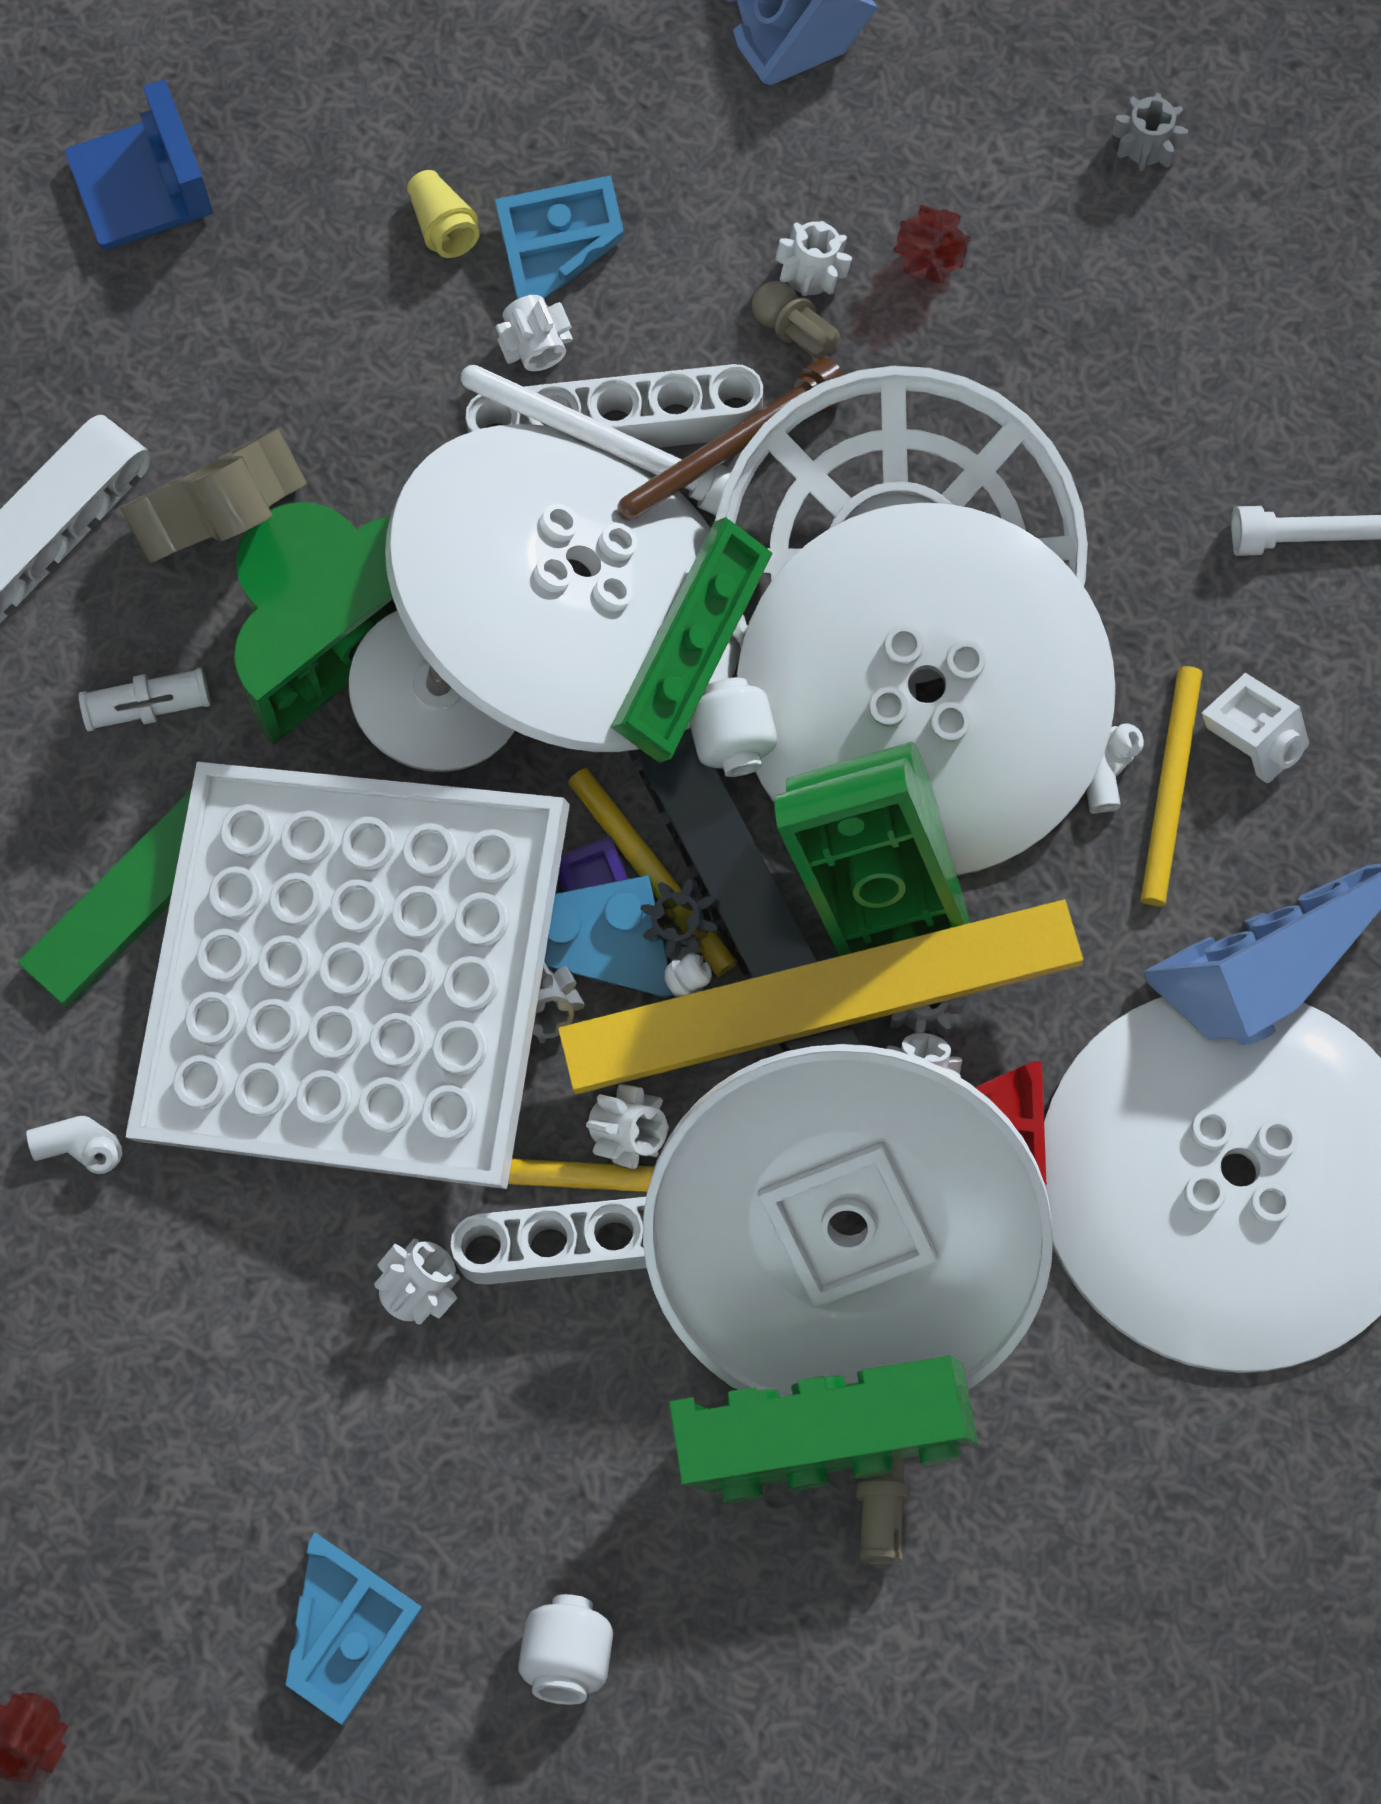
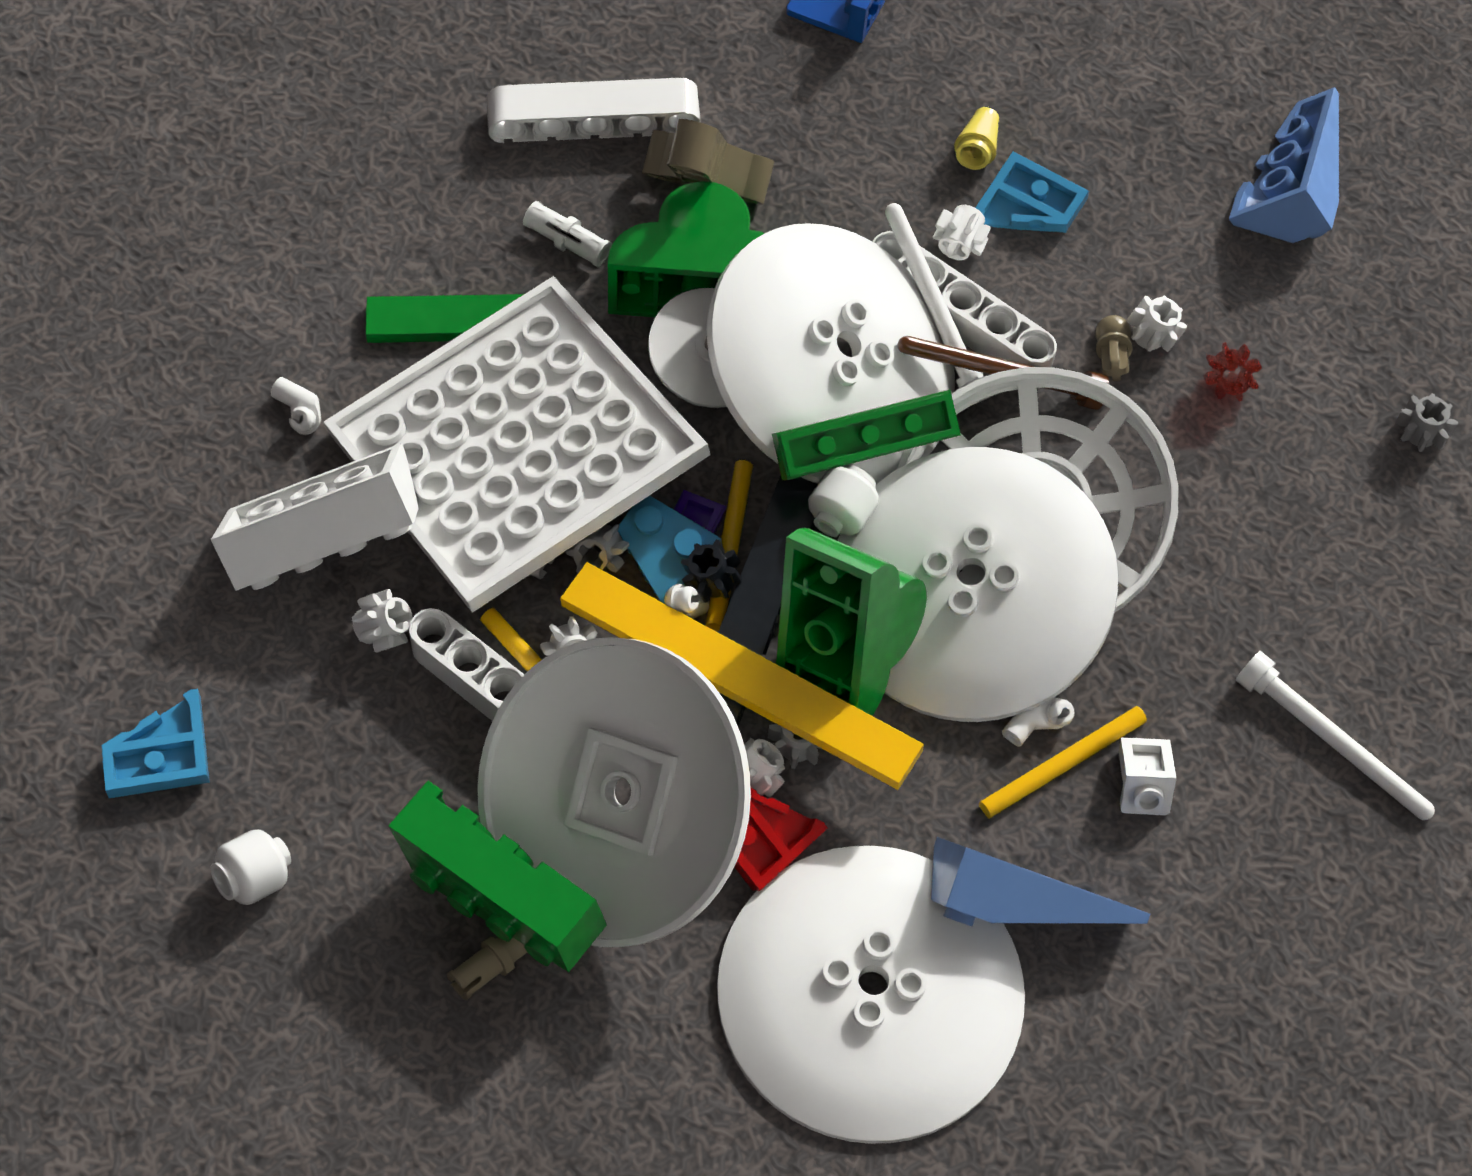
camera: 40 degrees right, 10 degrees down
none -> white slope [211,443,419,591]

